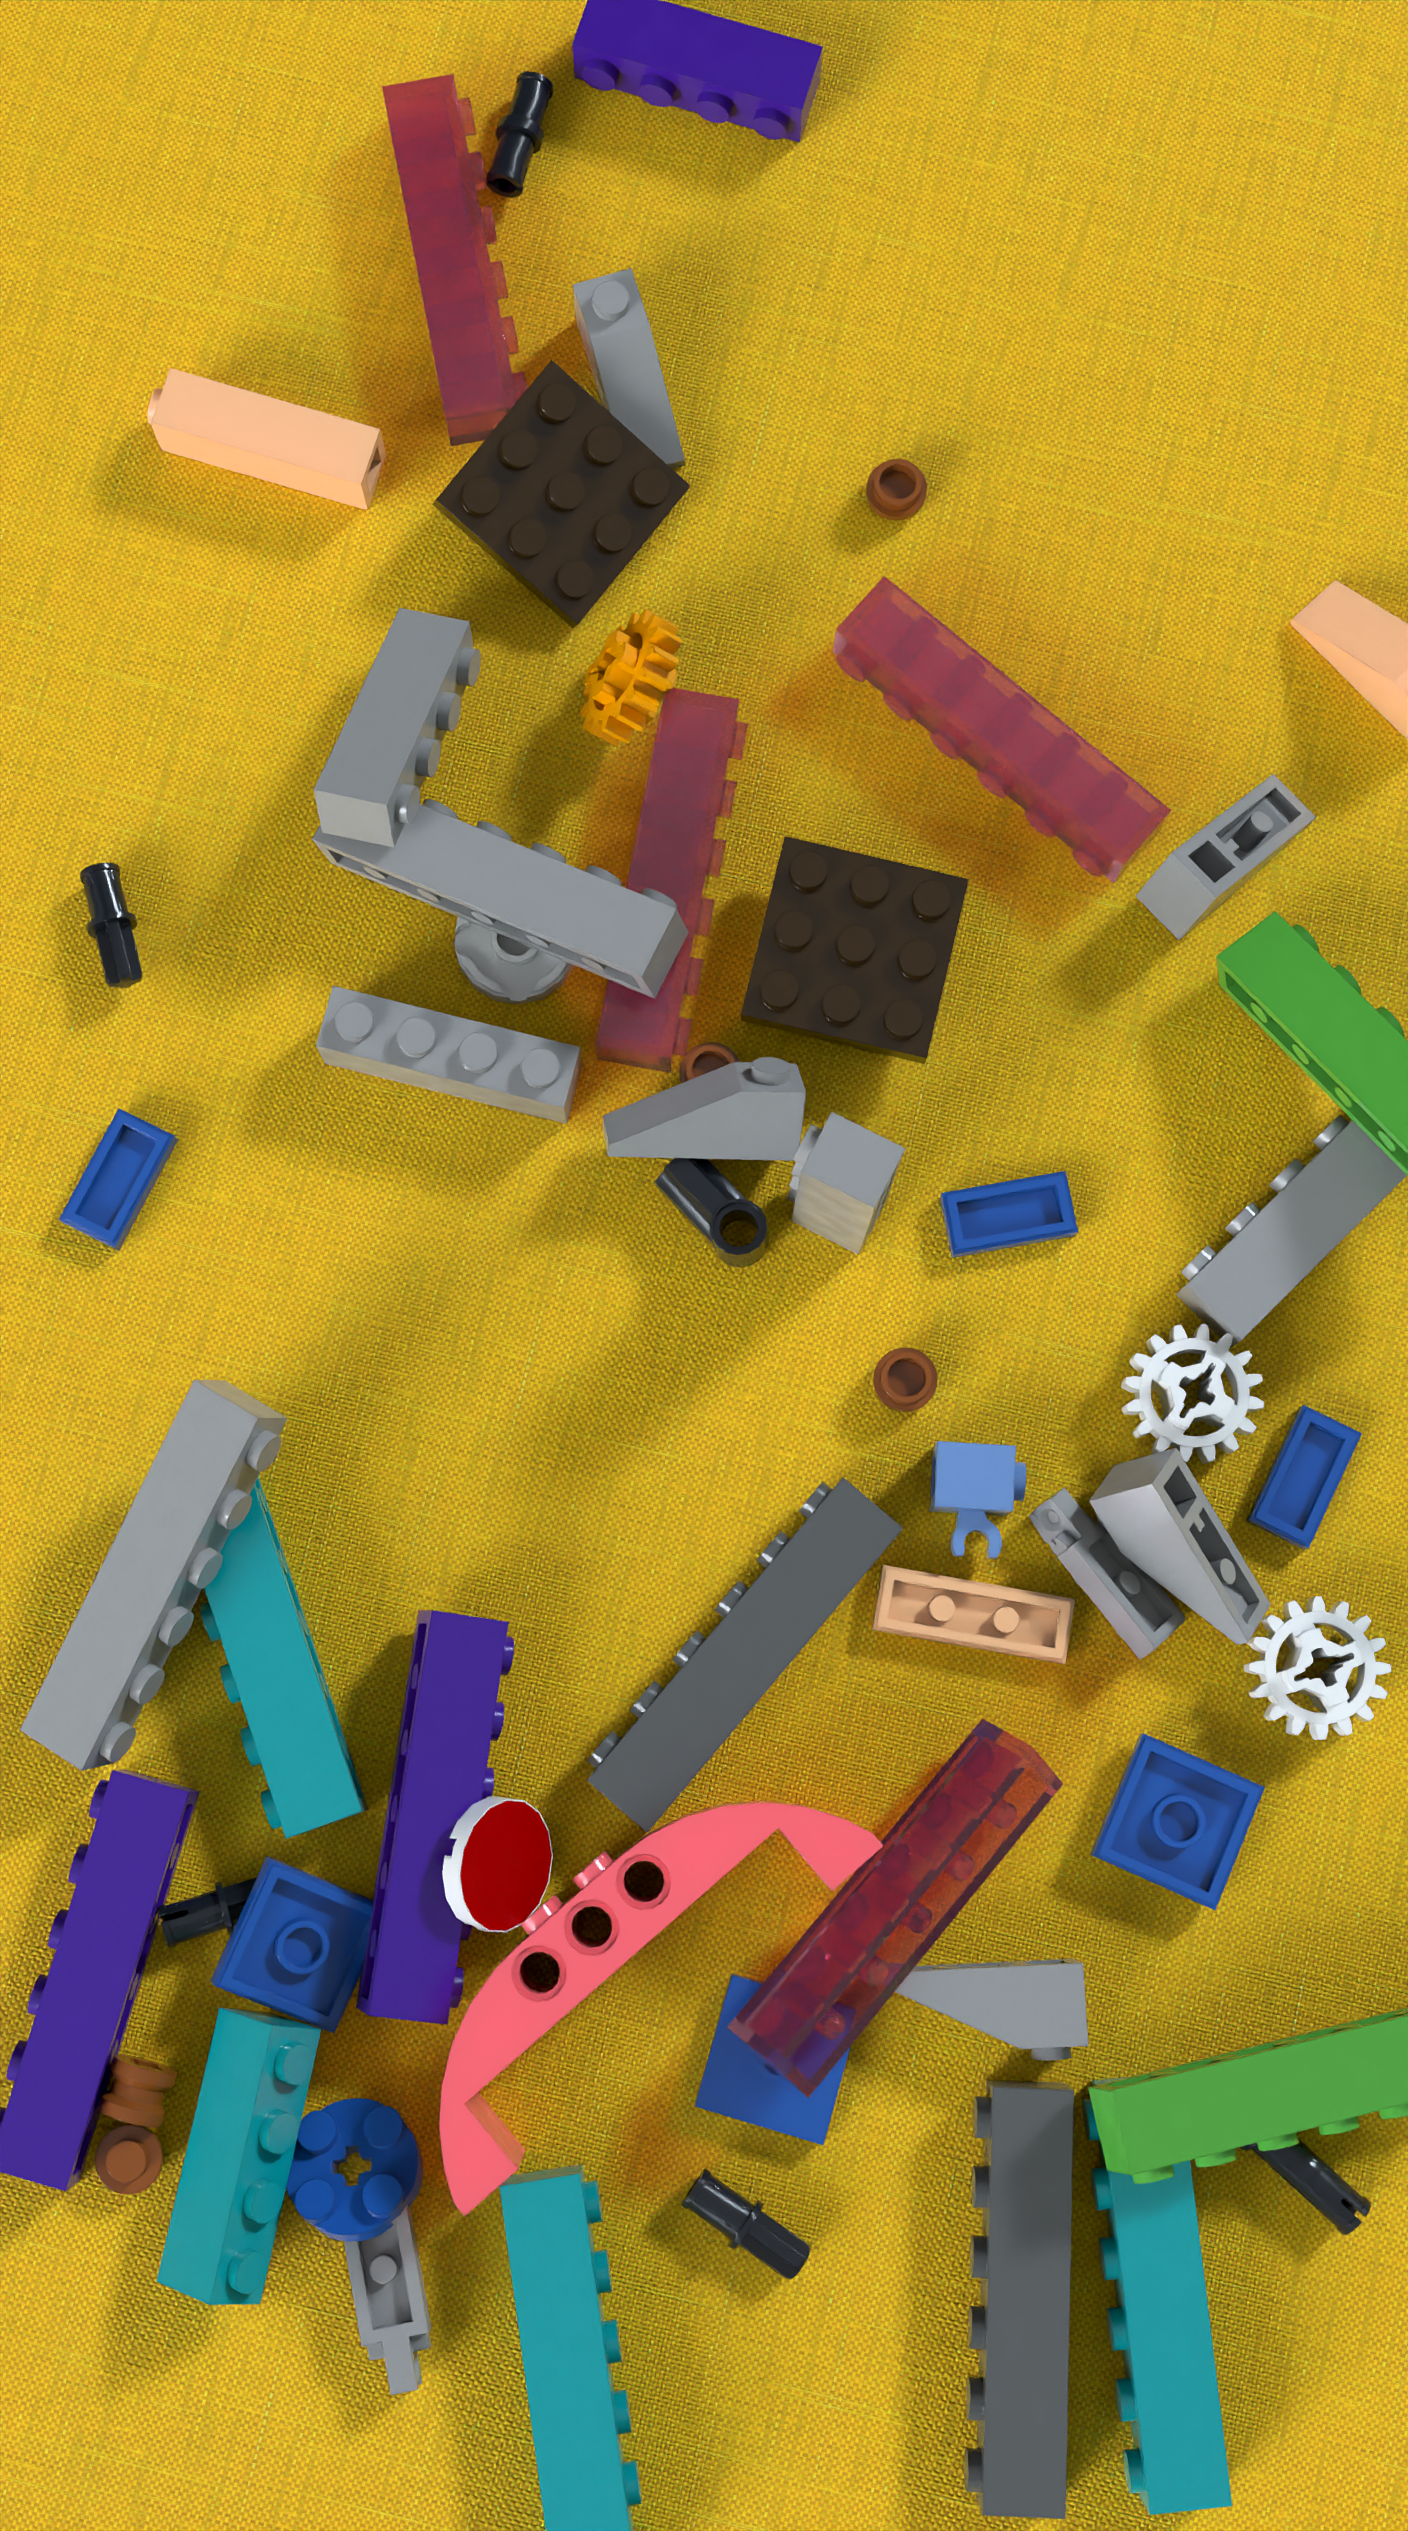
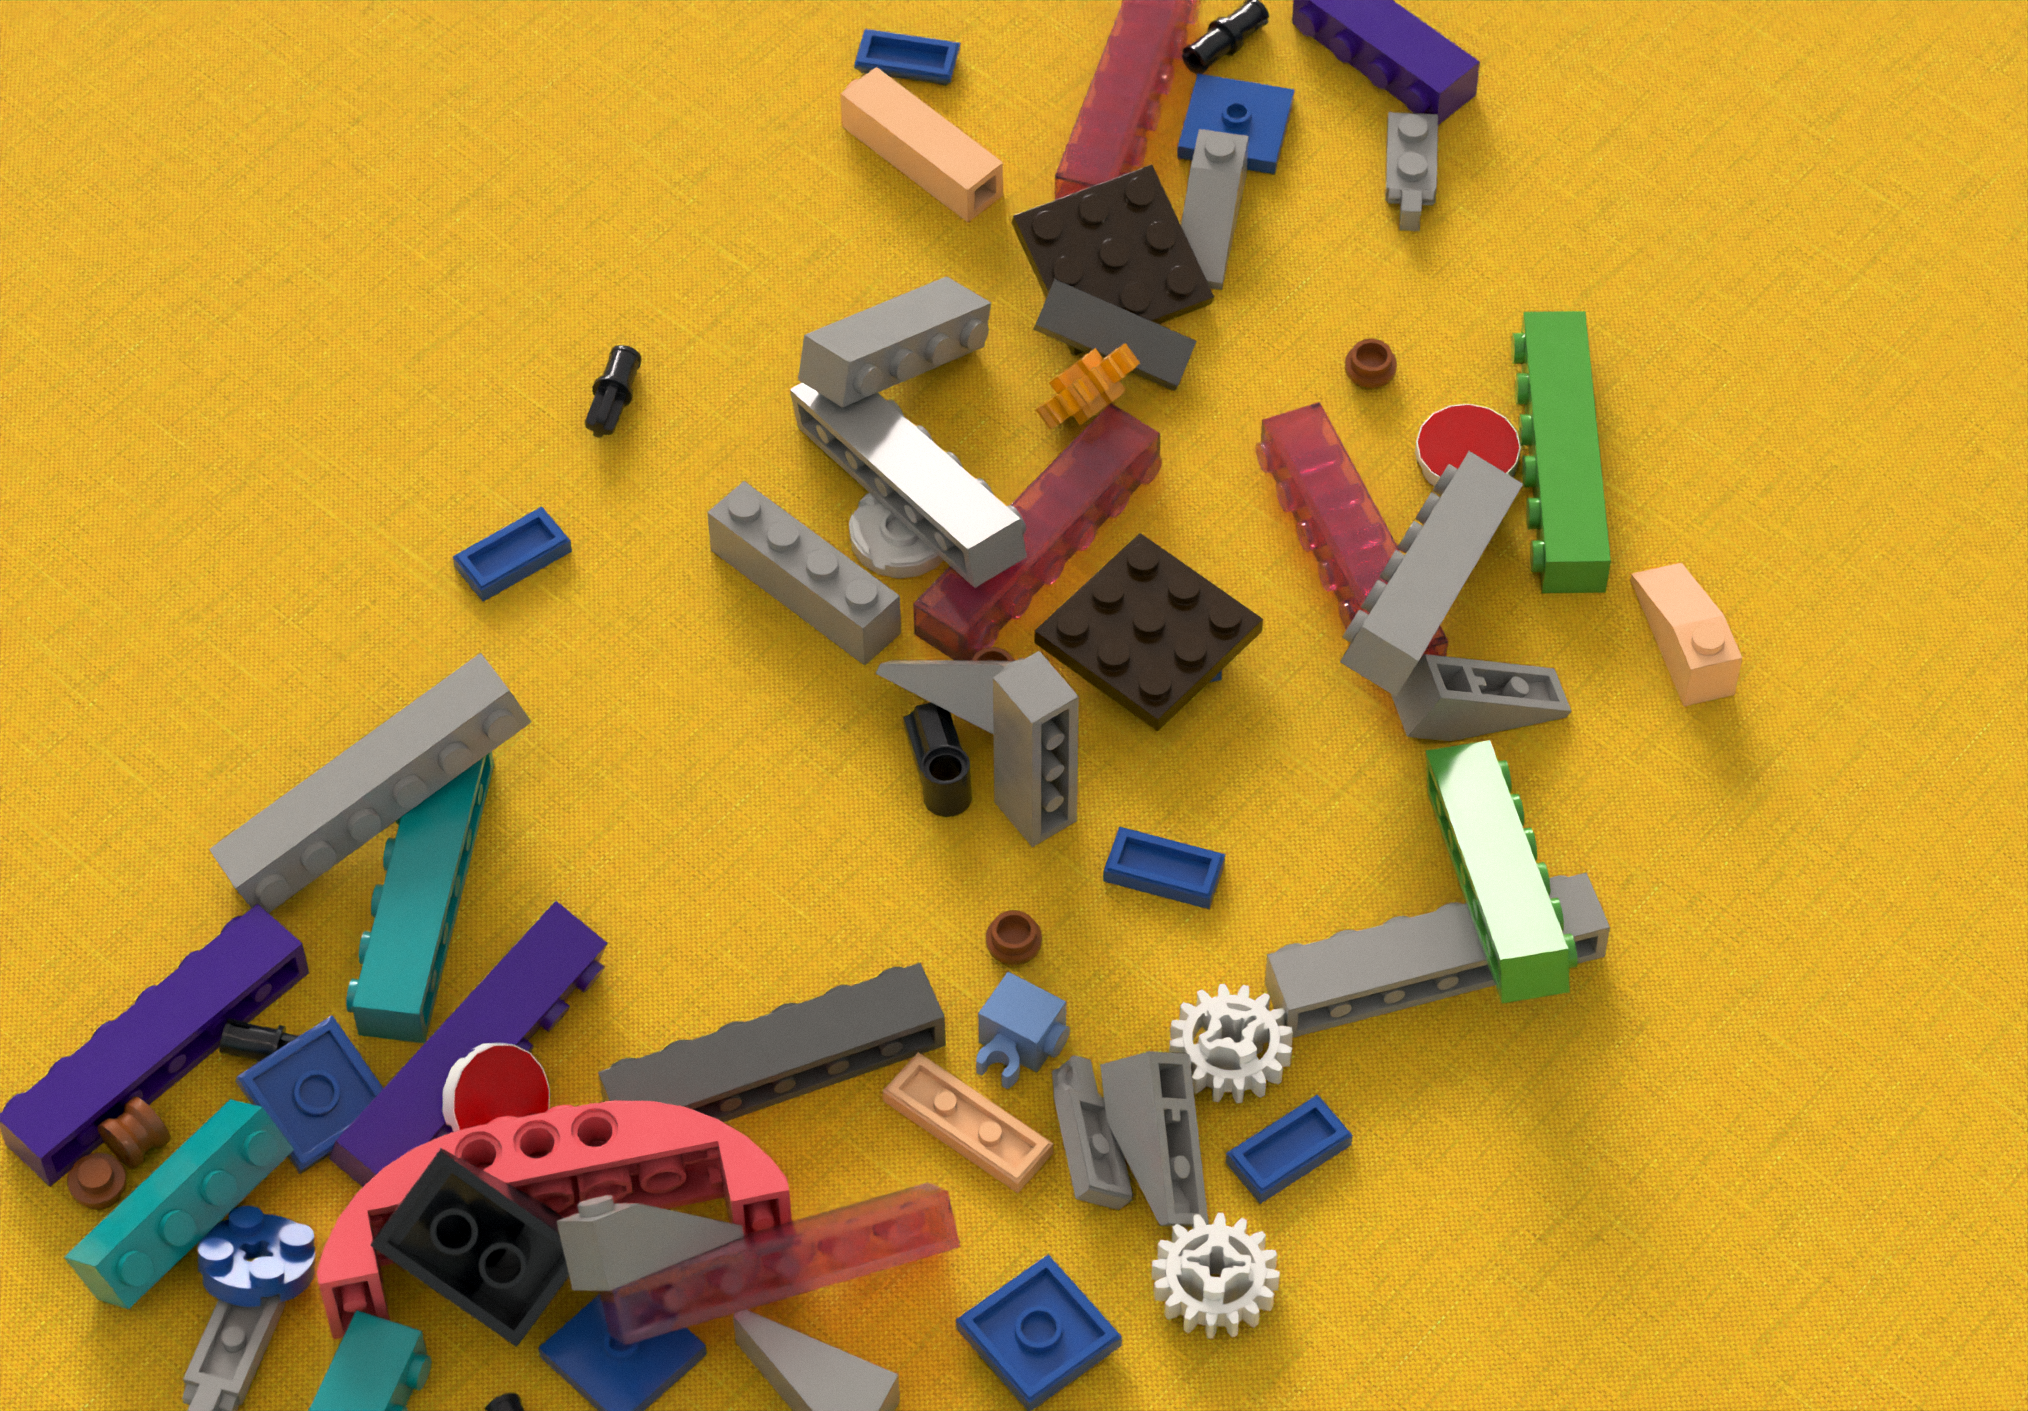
camera: 30 degrees right, 25 degrees down
none -> black slope [370,1148,569,1347]
none -> light grey slope [556,1196,744,1291]
none -> blue tile [854,29,961,85]
none -> dark grey tile [1033,279,1196,391]
none -> blue plate [1177,73,1295,174]
none -> light grey brick [1340,451,1523,696]
none -> light grey hinge [1385,112,1438,231]
none -> red tile [1415,404,1521,486]
none -> bright green brick [1511,311,1611,593]

